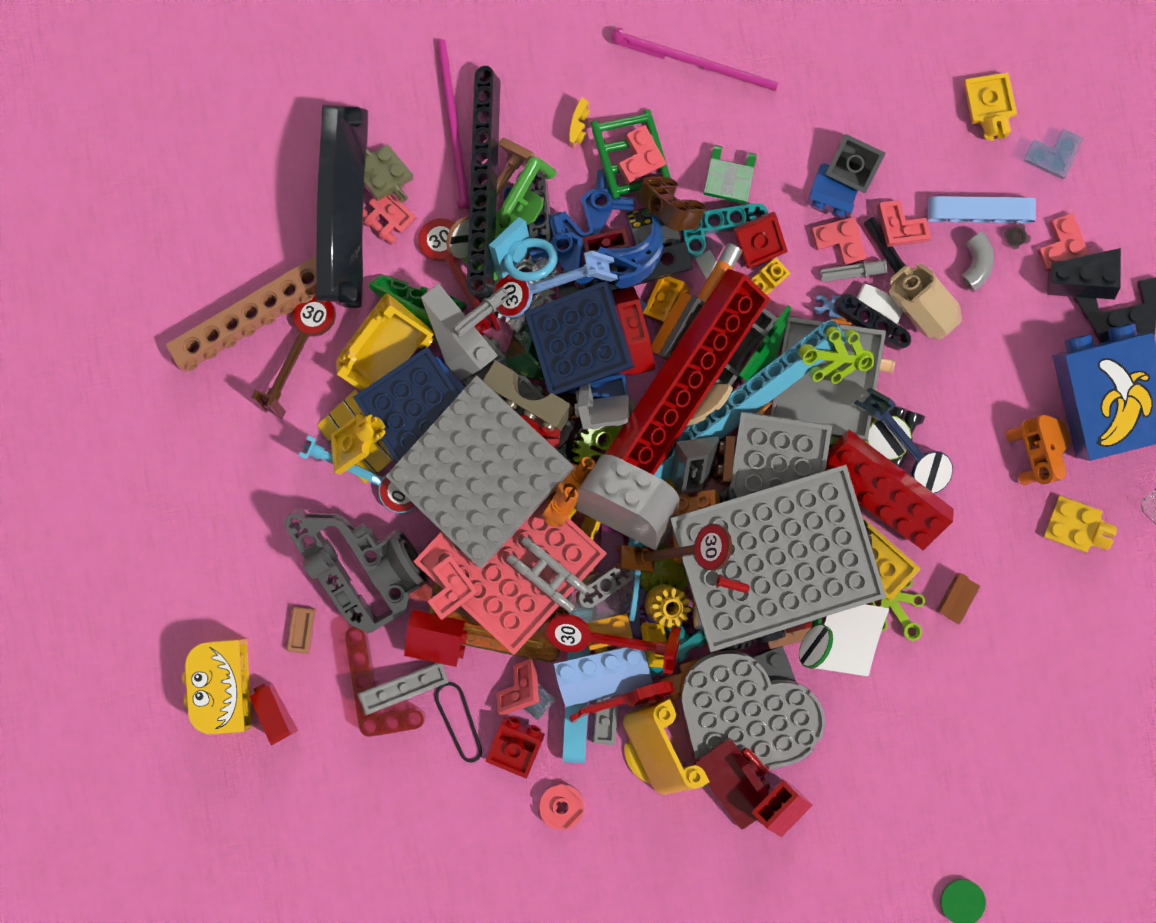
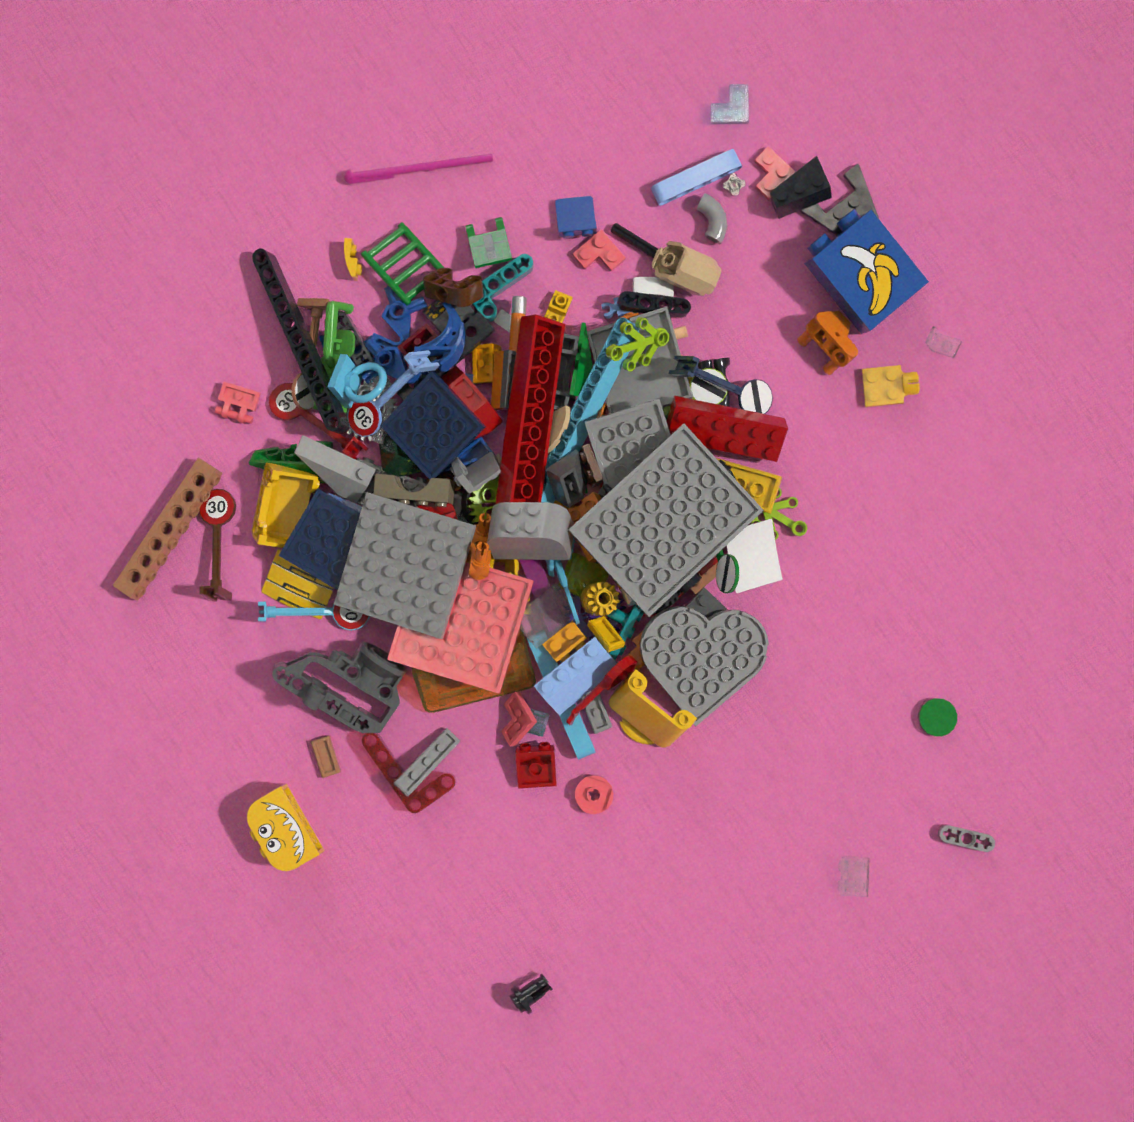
camera: 25 degrees left, 0 degrees up
red slope [249,683,298,746] -> none
black panel [316,104,368,308] -> none
yellow plate [330,414,386,475] -> none
olive plate [364,144,413,203] -> none
red brick [404,610,468,667] -> none
coral plate [428,555,479,620] -> none
black piece [435,682,482,763] -> none
dark pink bar [437,40,470,210] -> none
light grey axle [452,287,510,337] -> none
light grey piece [507,537,589,612] -> none
piece [546,614,681,674] -> none
light grey beam [576,563,634,608] -> none
piece [615,524,732,573] -> none
coral plate [617,125,667,185] -> none
dark red bracket [694,738,771,829] -> none
red piece [716,574,750,593] -> none
red tile [733,211,788,269] -> none
red piece [742,747,770,776] -> none
red brick [751,780,813,837] -> none
light grey axle [820,260,887,282] -> none
dark grey slope [825,134,886,194] -> none
coral plate [877,200,931,247] -> none
dark orange panel [935,573,980,624] -> none
yellow plate [963,72,1017,141] -> none

